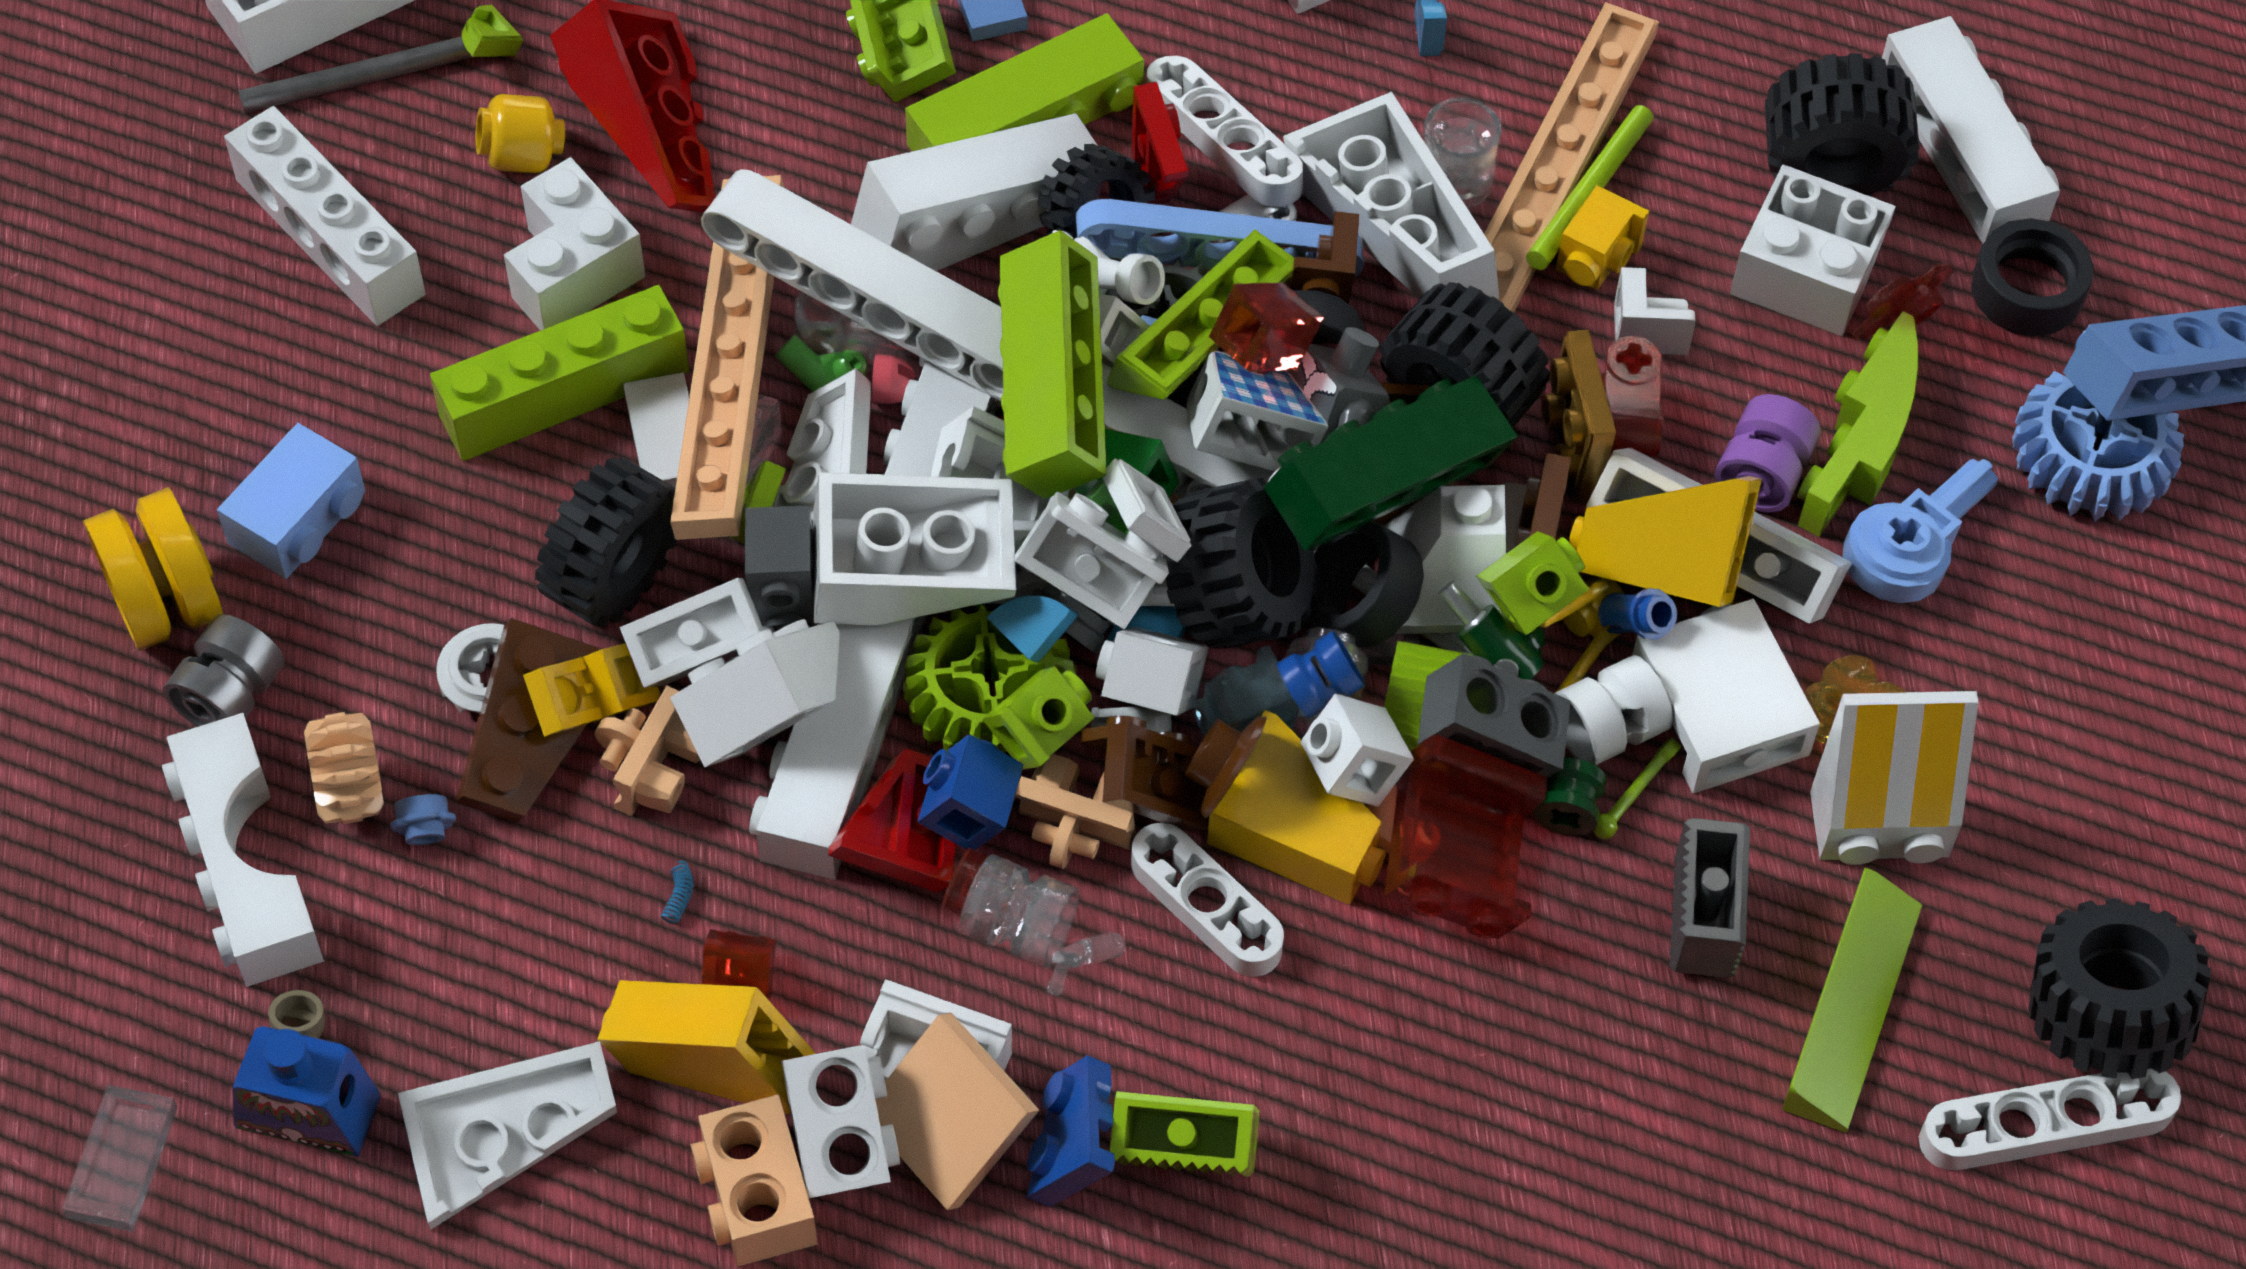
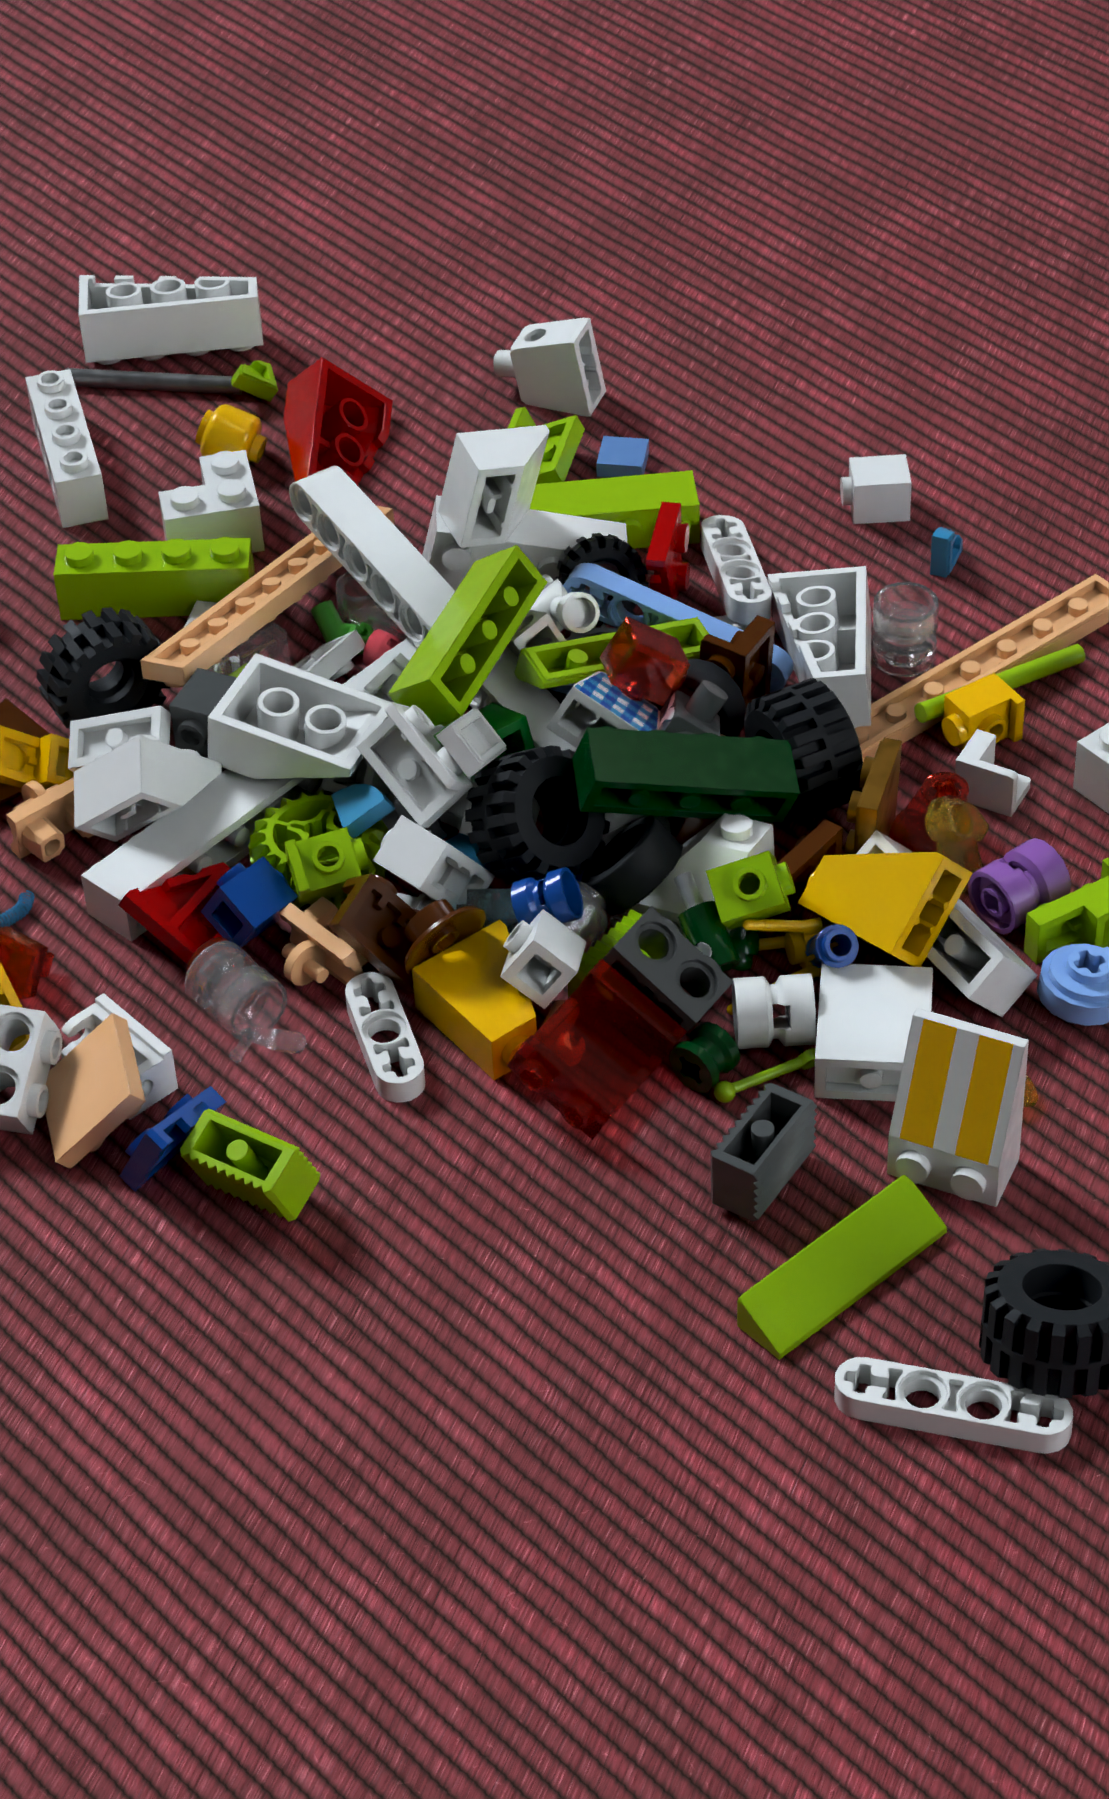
camera: 30 degrees right, 15 degrees down
none -> white slope [438,425,550,548]
none -> clear yellow plate [925,796,989,894]

